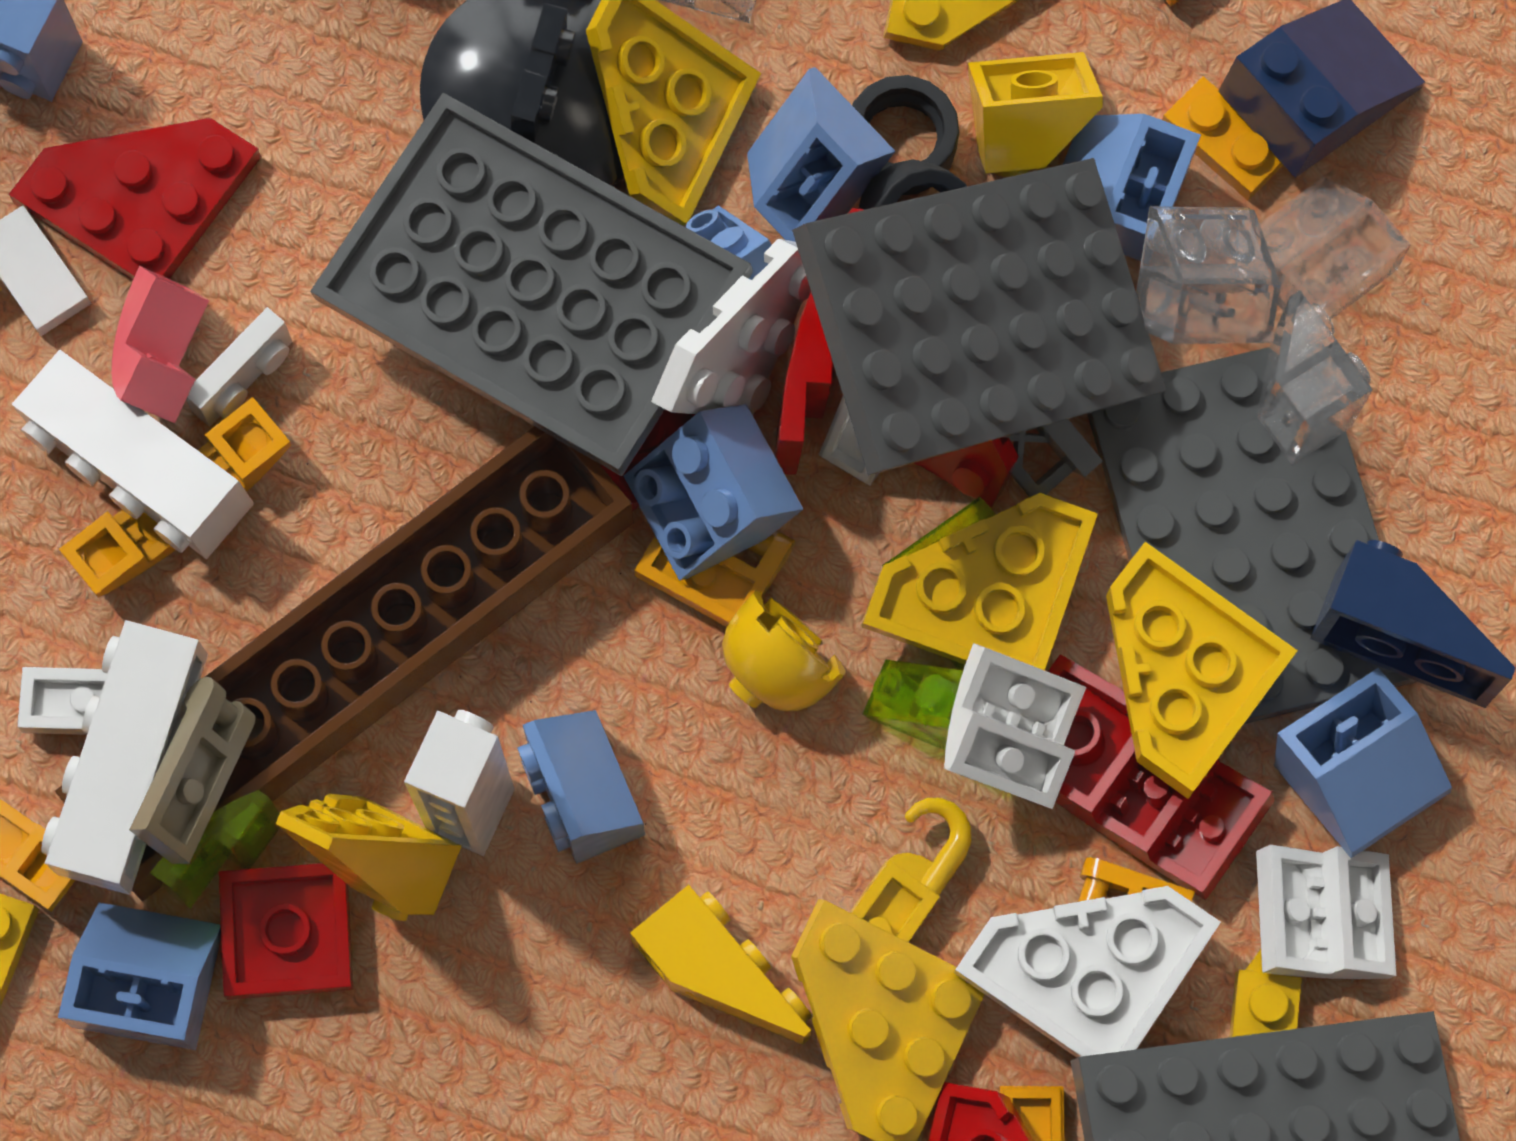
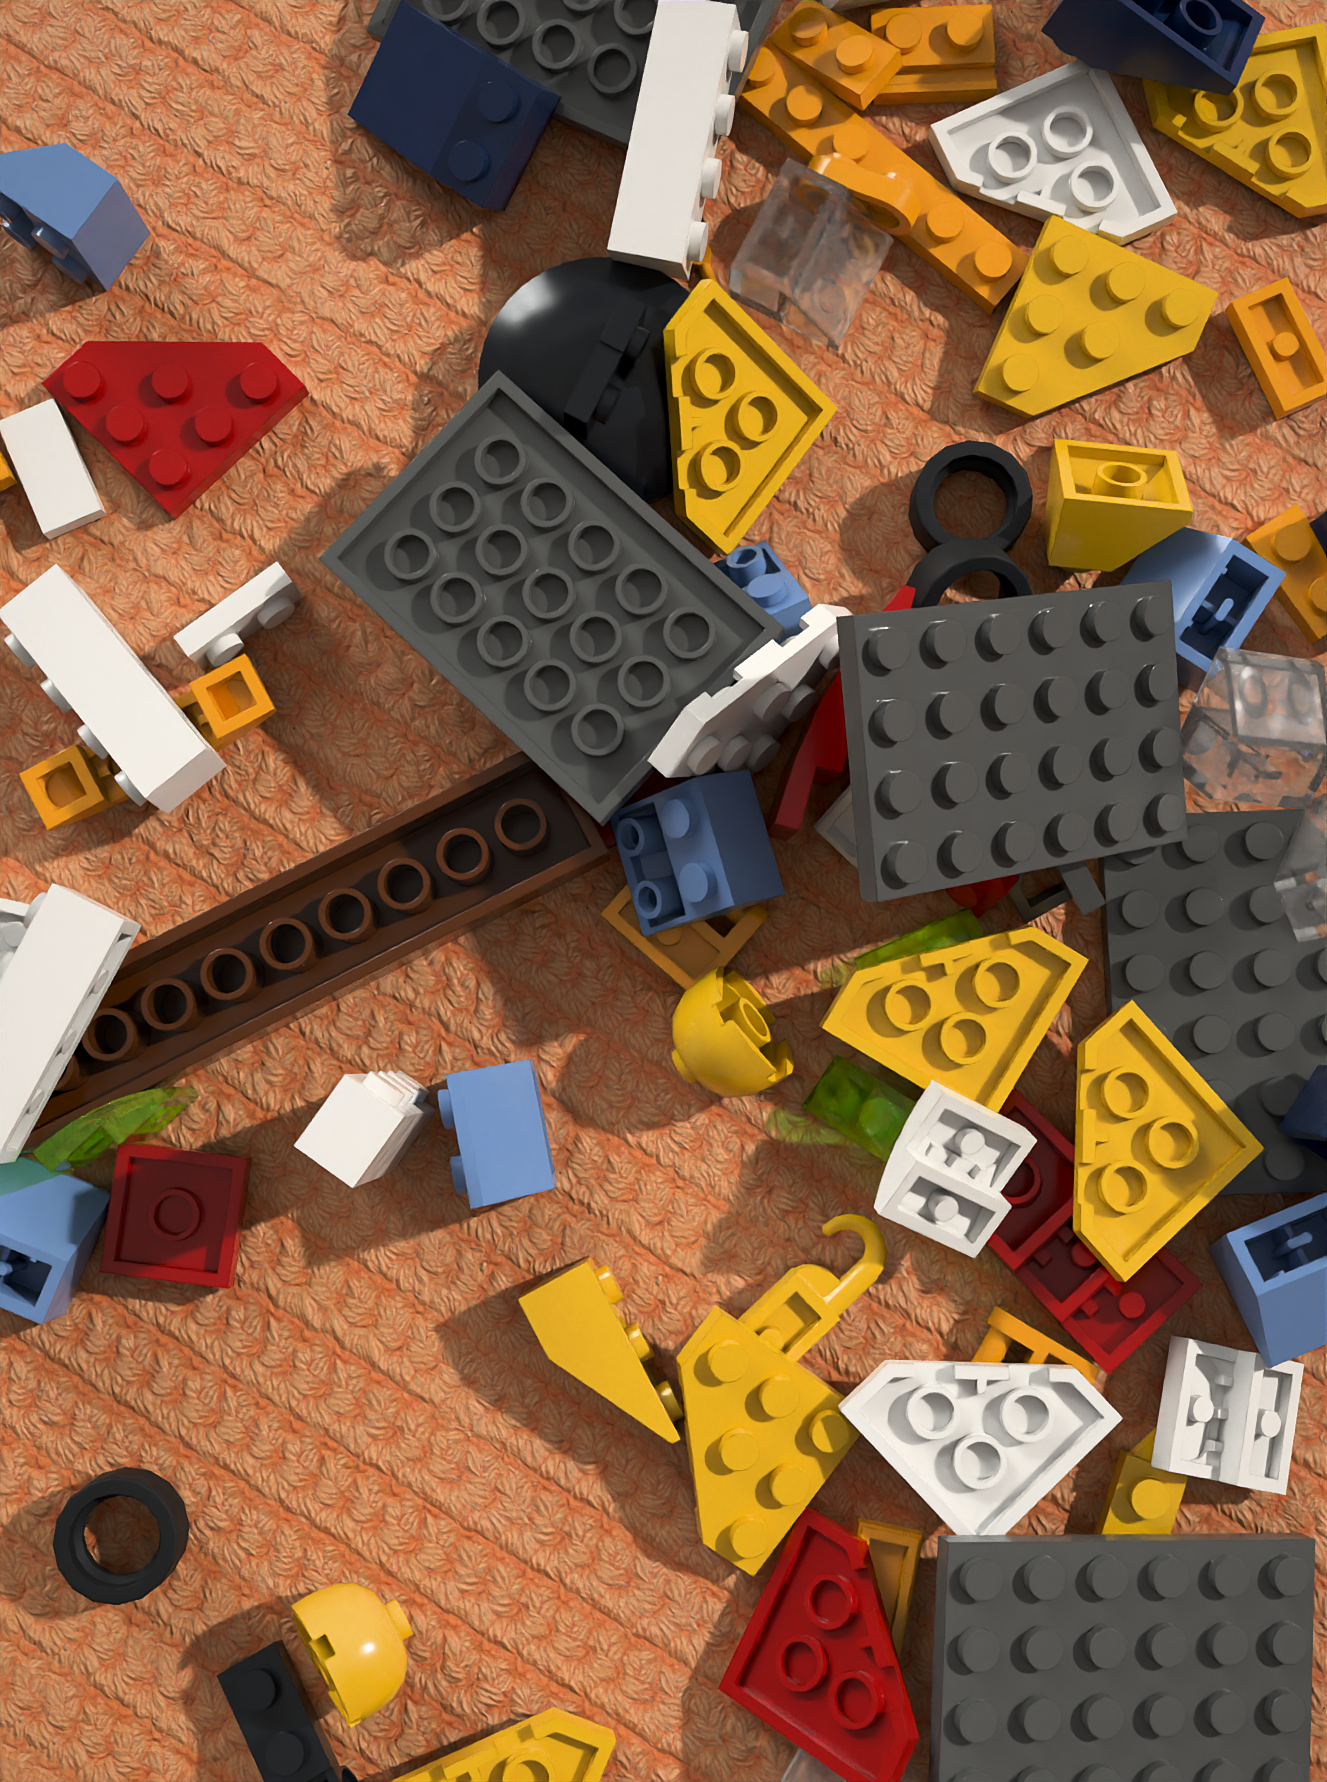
camera: 10 degrees right, 10 degrees up
coral brick [111,266,209,423] -> none
dark tan plate [129,677,255,864] -> none
yellow wedge [276,794,462,921] -> none
medium blue slope [747,67,895,242] -> none

